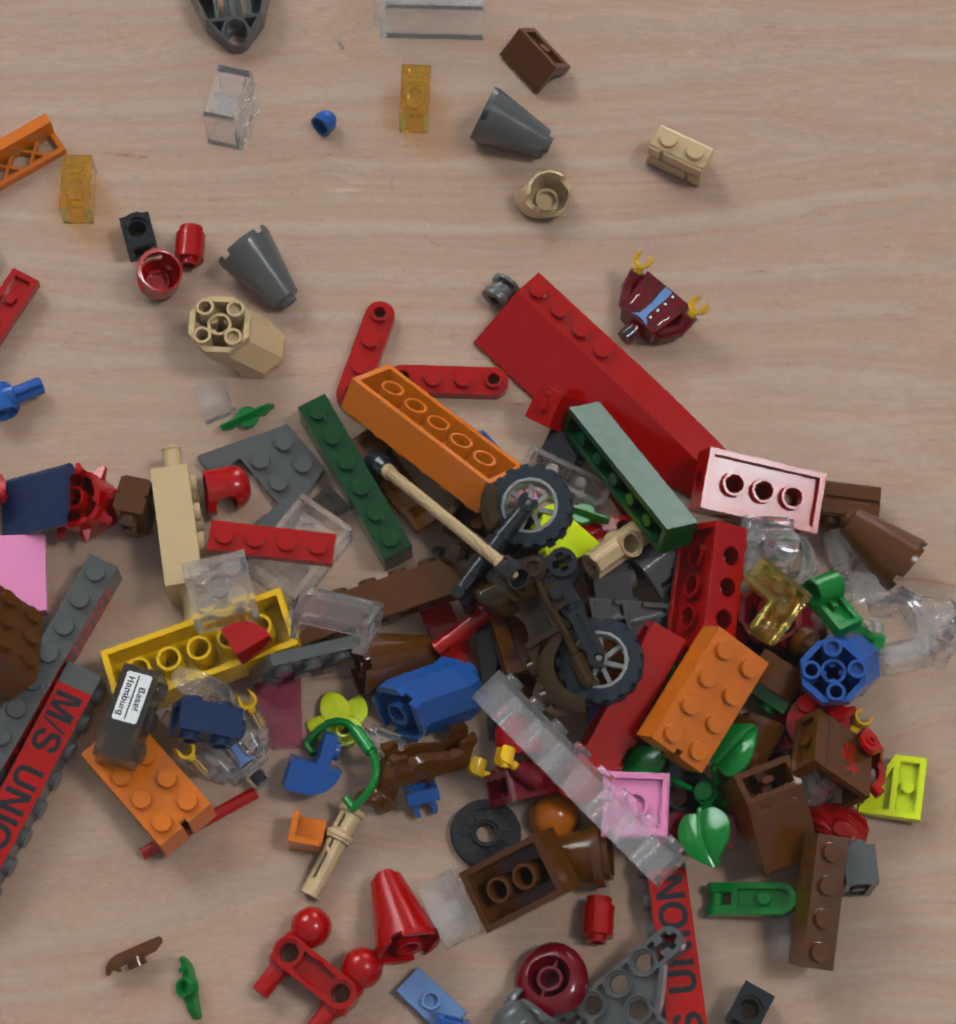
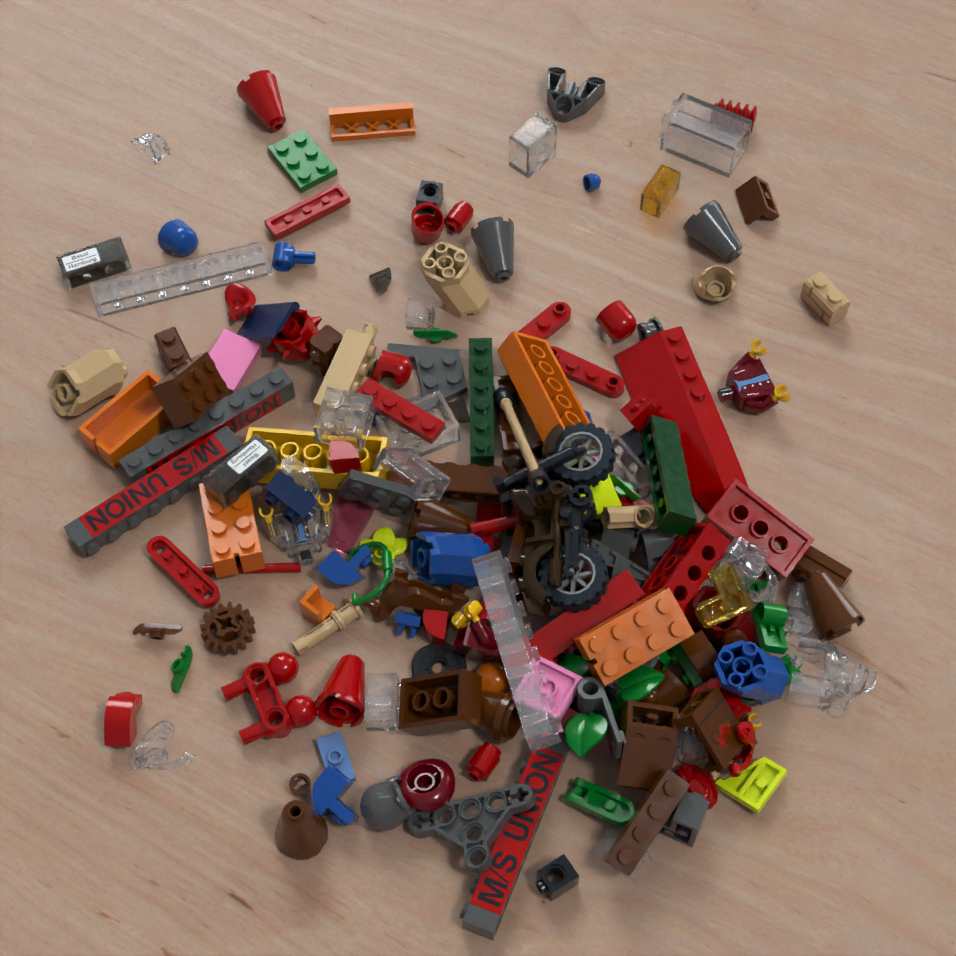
camera: 30 degrees right, 10 degrees down
clear yellow brick [59,155,97,224] -> none
none -> red plate [147,536,221,608]
none -> reddish brown gear [200,602,256,656]
none -> clear smoke tile [369,267,392,296]
none -> red brick [423,609,449,646]
none -> dark grey door [576,677,627,759]
none -> red helmet [596,300,637,341]

